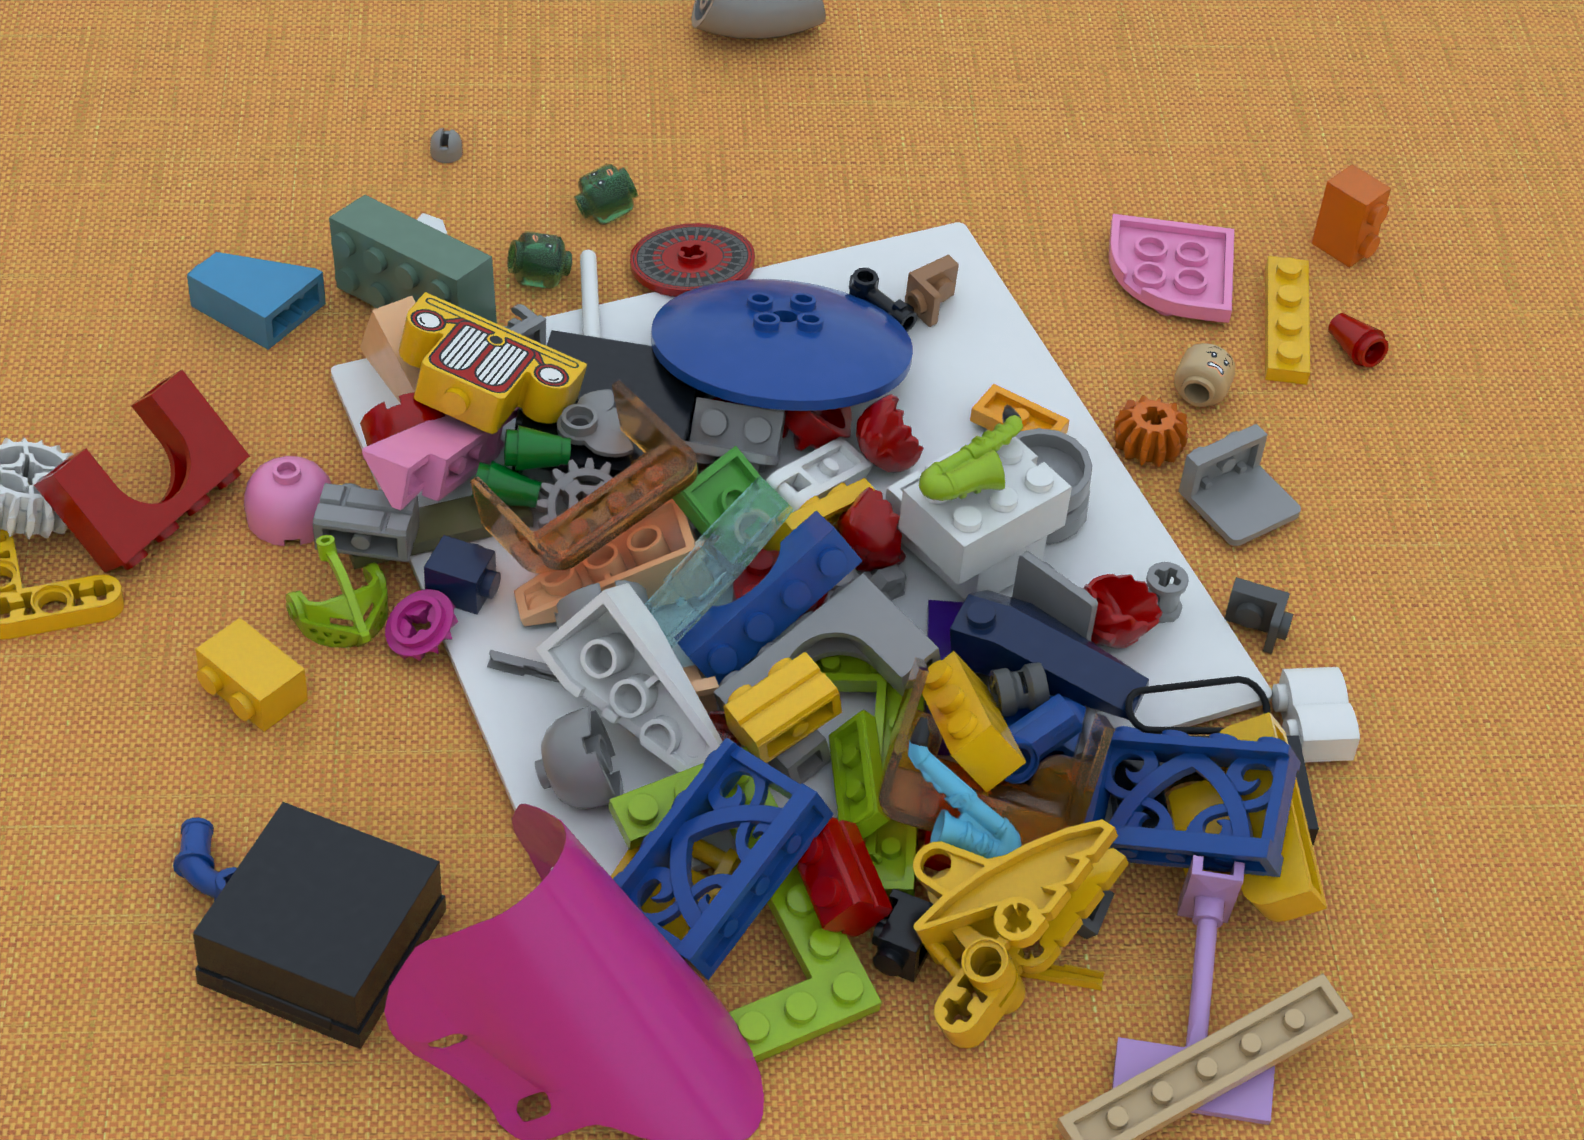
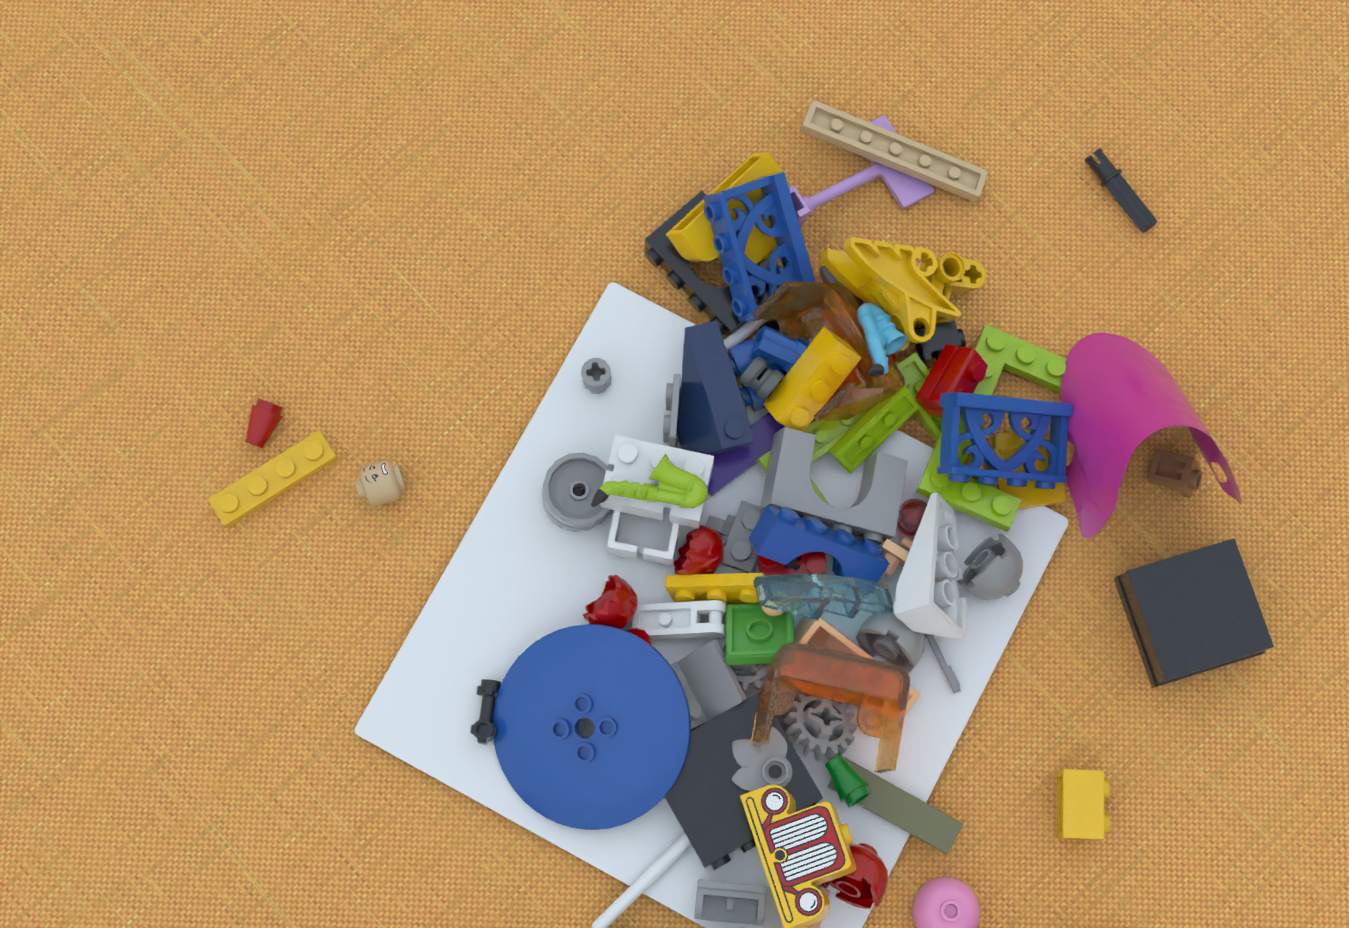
camera: 125 degrees left, 30 degrees up
blue piece [173,817,237,901] -> none
lime helmet [286,535,388,648] -> none
light grey brick [313,483,420,563] -> none
bright pink wedge [362,407,519,511] -> none
dark pink gear [385,589,458,661] -> none
dark blue brick [424,535,501,615] -> none
green cone [504,425,571,471] -> none
piece [630,223,755,297] -> none
yellow brick [723,652,842,763] -> none
medium nougat bracket [905,254,959,327] -> none
light orange plate [970,384,1070,434] -> none
red hair [1083,574,1163,649] -> none
bright pink plate [1109,214,1234,323] -> none
orange gear [1114,395,1189,468] -> none
black piece [1125,676,1270,735] -> none
light grey bracket [1178,424,1301,546] -> none
dark grey bracket [1225,577,1294,654] -> none
white brick [1271,667,1360,763] -> none
orange piece [1311,164,1391,268] -> none

